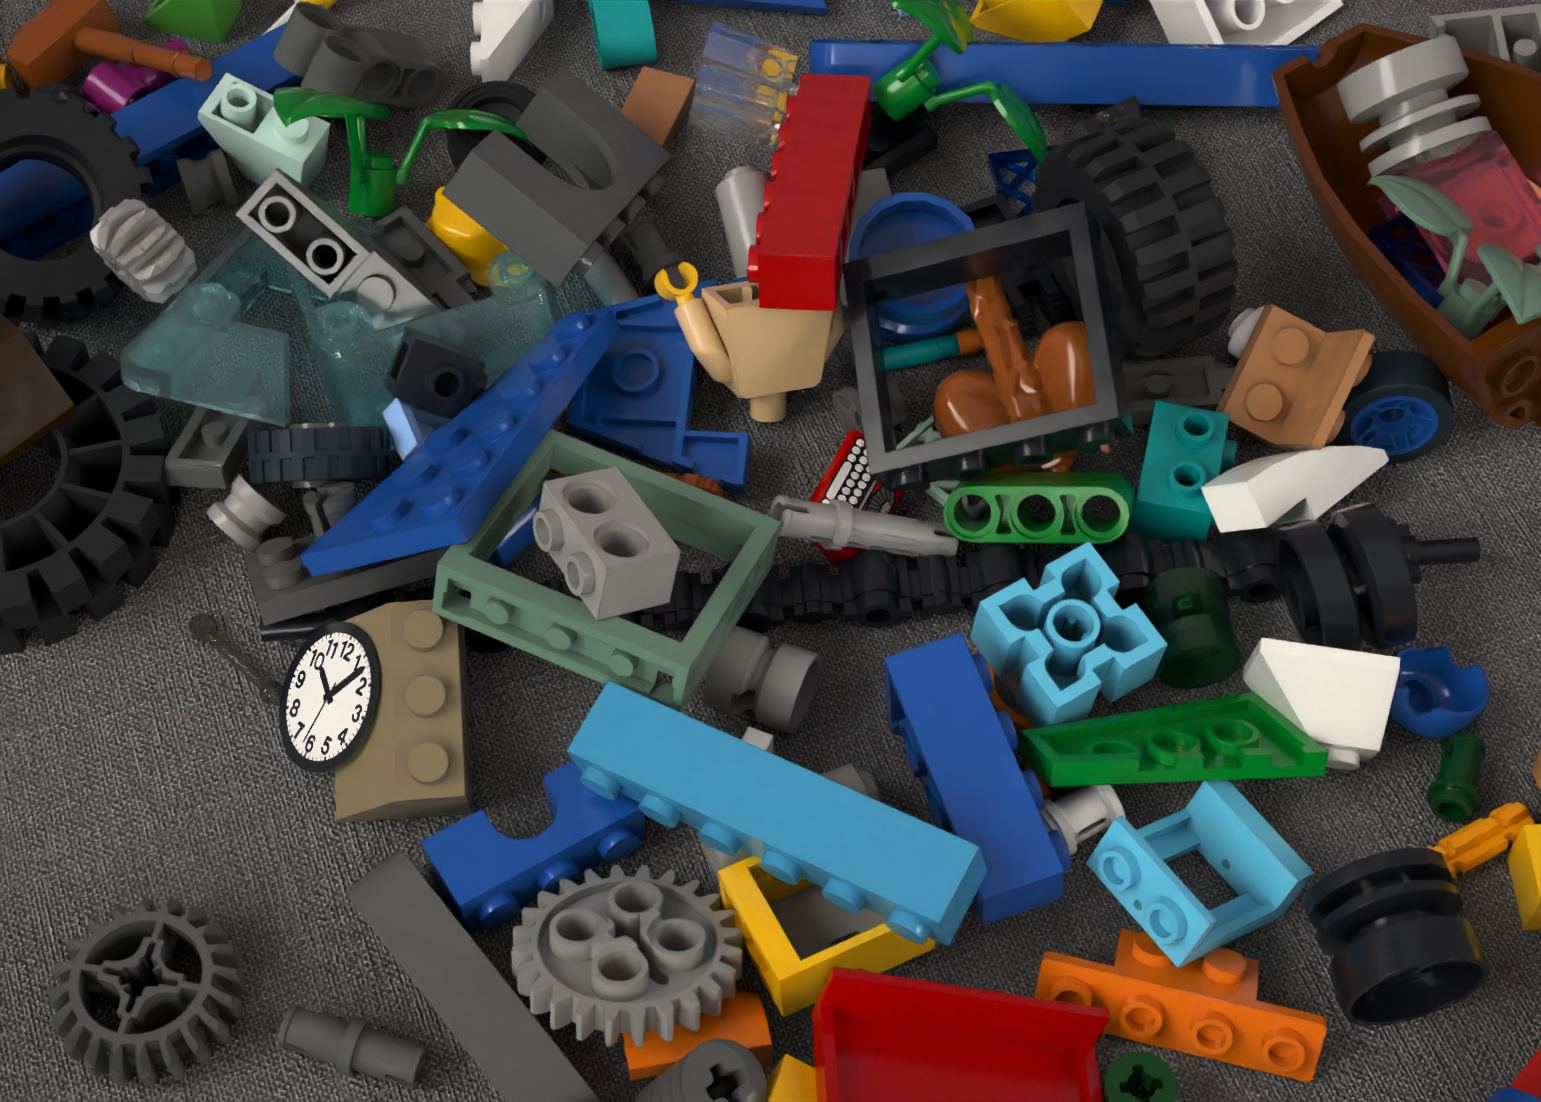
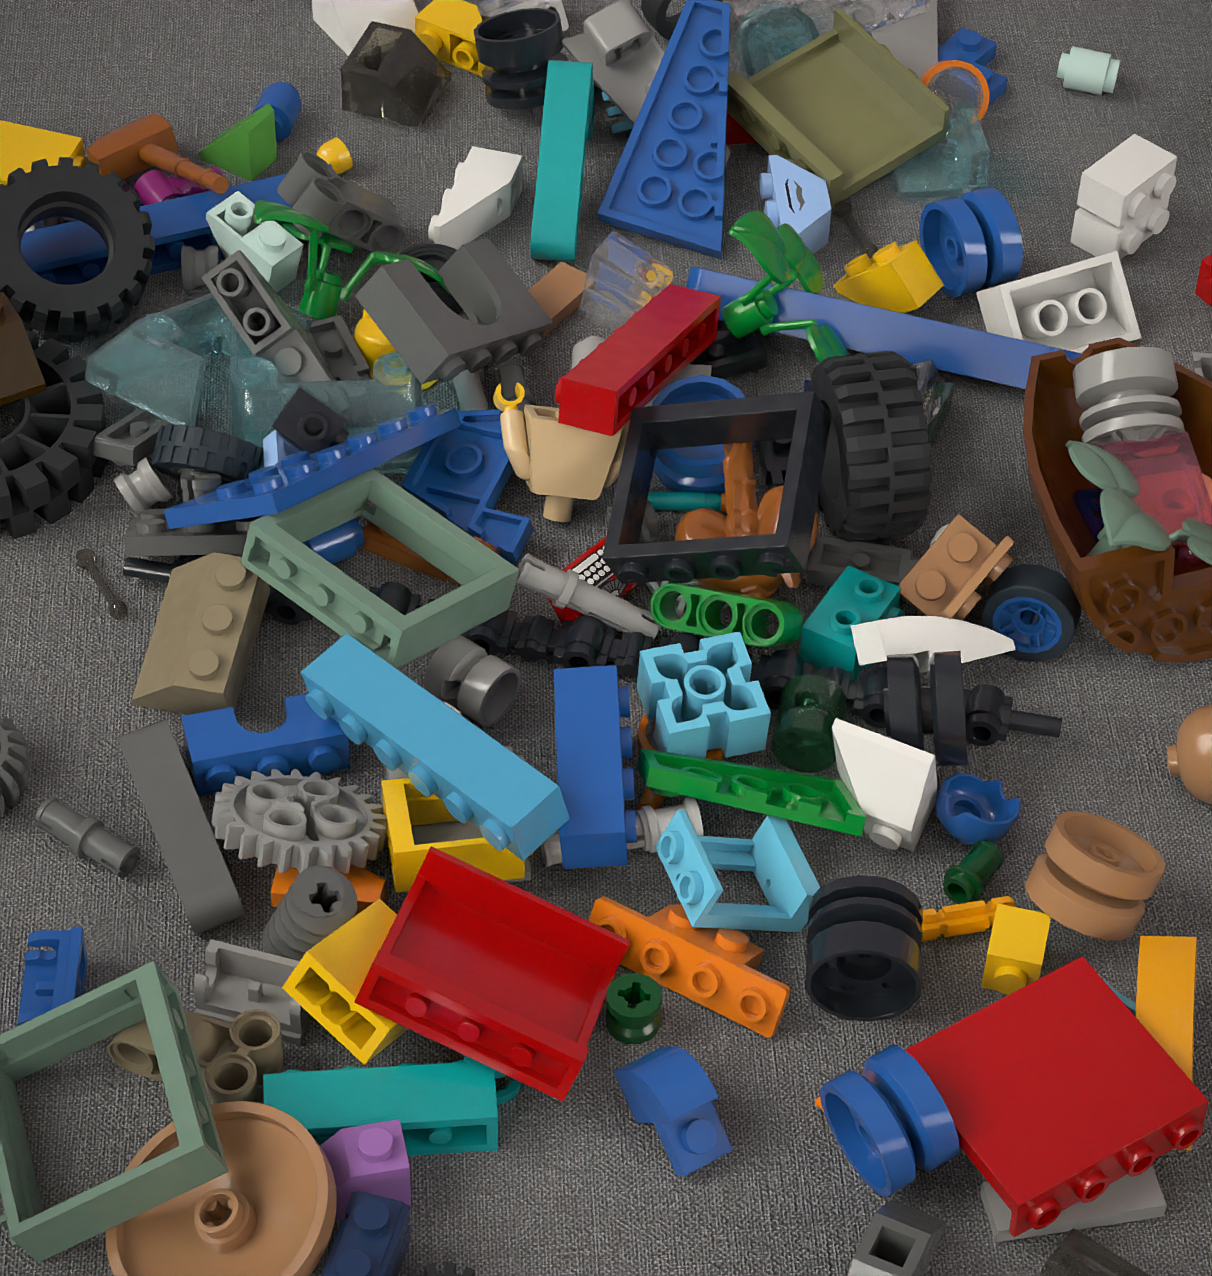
camera: 15 degrees right, 10 degrees down
light grey gear [90,199,197,304] -> none
sticker [279,622,379,773] -> none
light grey brick [533,466,681,620] -> none

